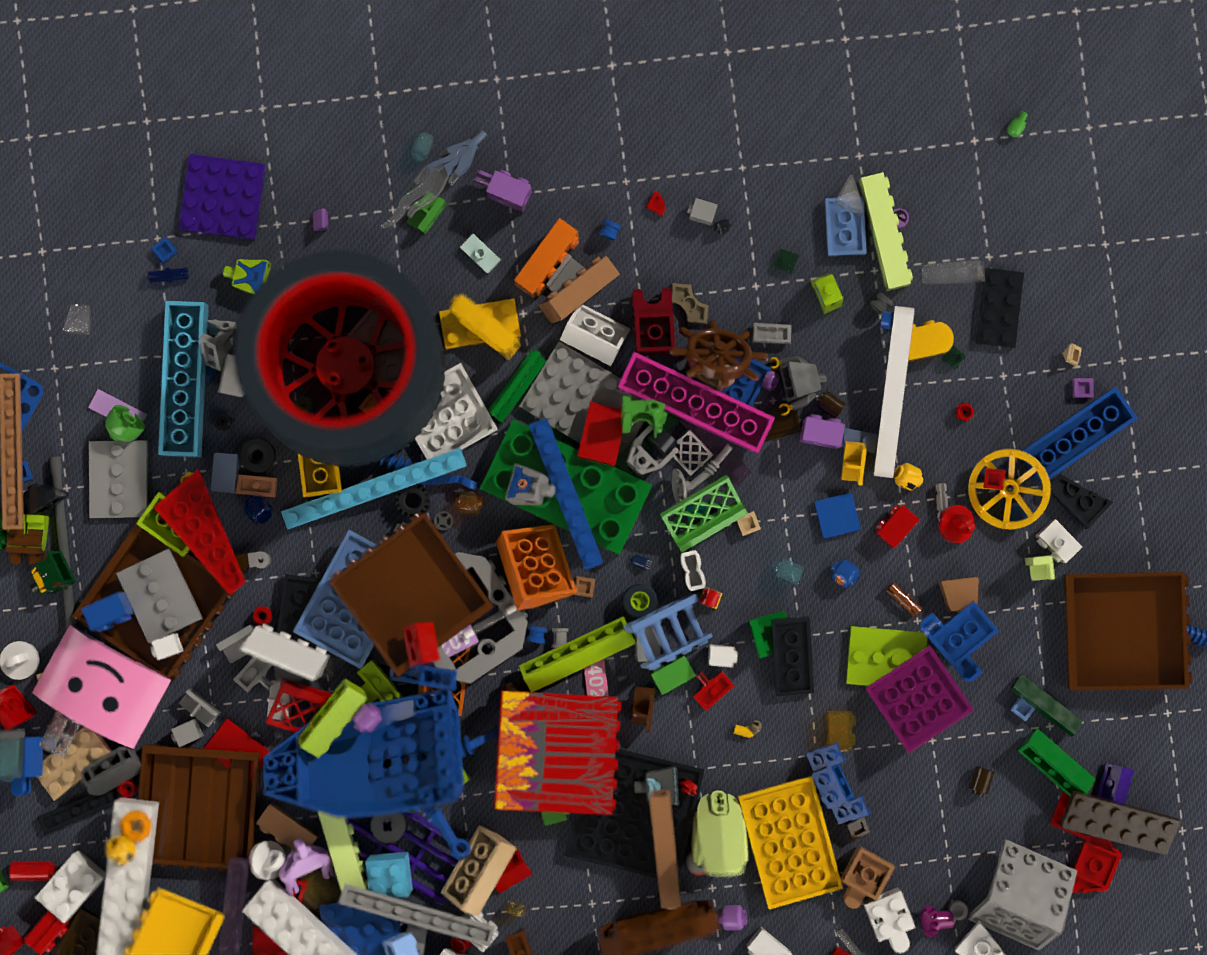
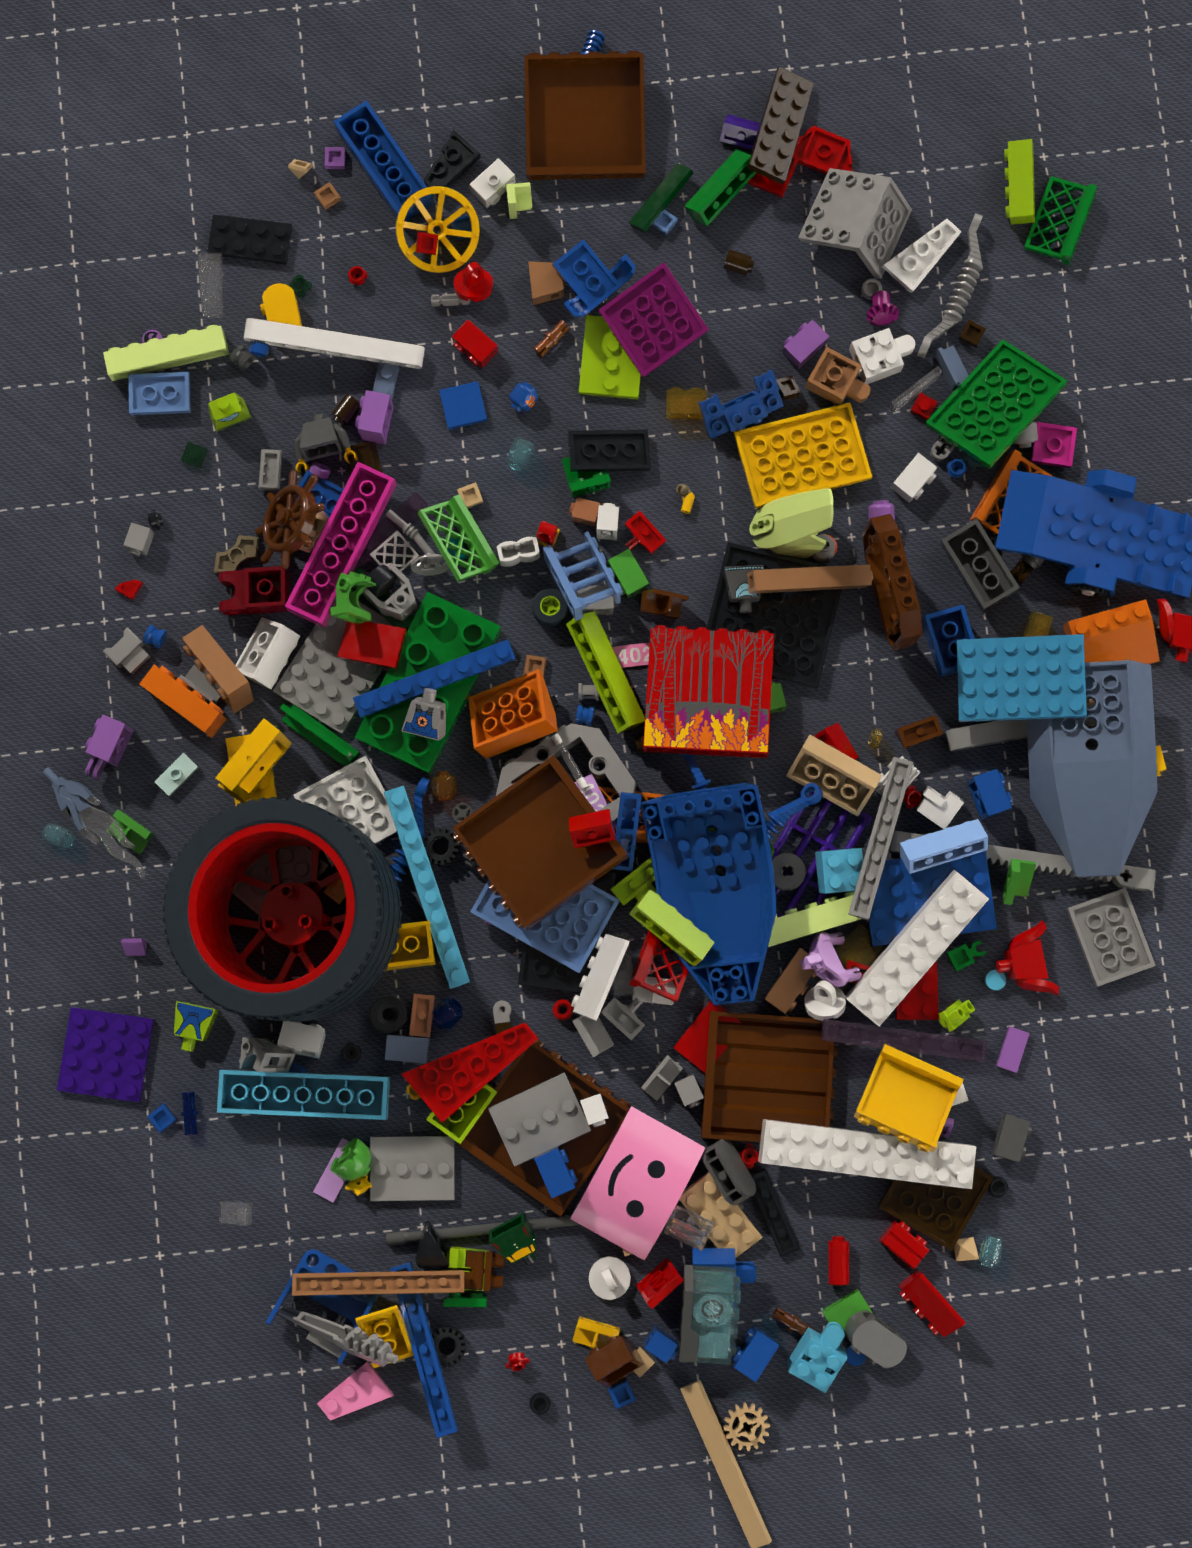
camera: 85 degrees left, 5 degrees down
white brick [35,850,106,923] -> none
yellow head [106,835,136,865] -> none
light orange gear [120,810,152,842] -> none
medium lavender head [353,703,382,733] -> none
dark blue piece [631,555,652,570] -> none
red plate [678,779,698,796] -> none
clear slope [835,175,864,215] -> none
yellow panel [841,441,866,486] -> none
yellow head [893,463,923,491] -> none
bright green cylinder [1007,111,1028,137] -> none
none -> light grey piece [103,628,151,675]
none -> medium nougat tile [313,182,342,211]
none -> yellow plate [345,1174,372,1196]
none -> nougat brick [569,497,600,527]
none -> medium lavender brick [782,319,829,369]

